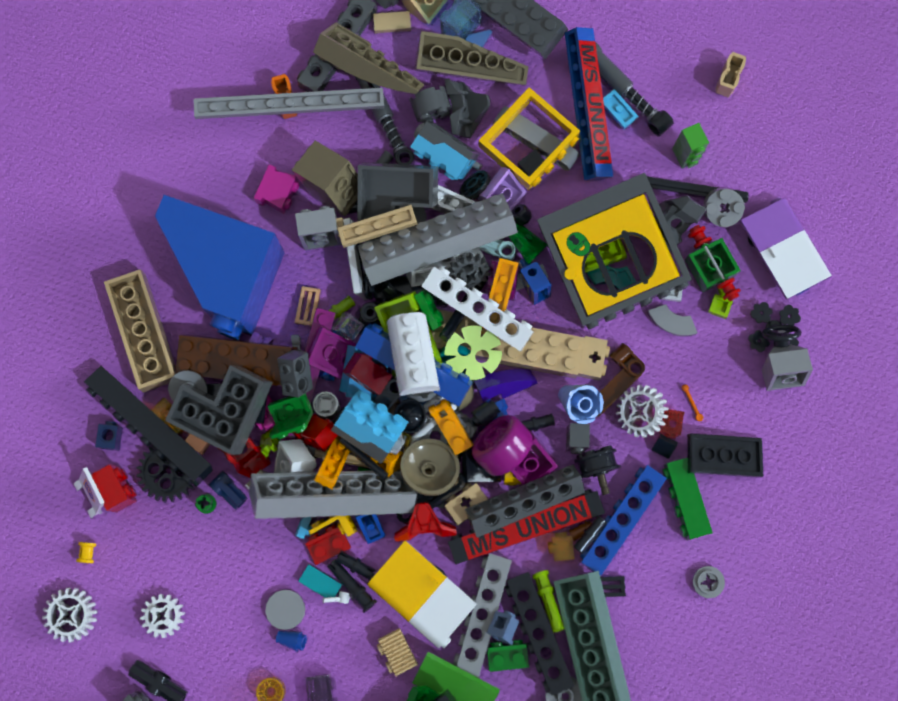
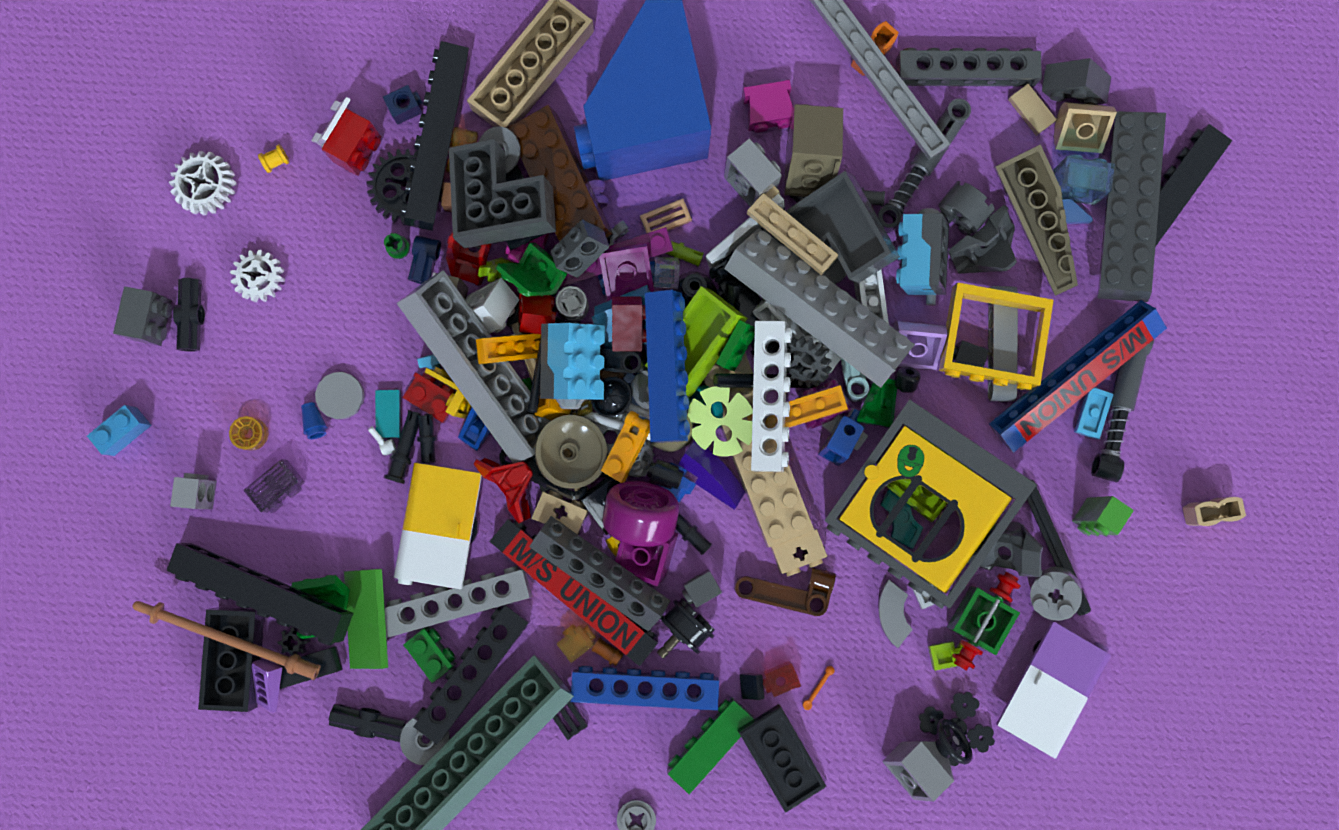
camera: 55 degrees right, 5 degrees up
dark tan wedge [313,22,424,94] -> none
tan brick [377,628,418,676] -> none
white container [387,312,440,396] -> none
pearl dark grey wheel [459,170,491,200] -> none
sand blue brick [487,610,519,645] -> none
lime pin [532,570,565,633] -> none
light blue cone [558,385,604,424] -> none
black pin [573,515,607,554] -> none
white gear [616,385,669,437] -> none

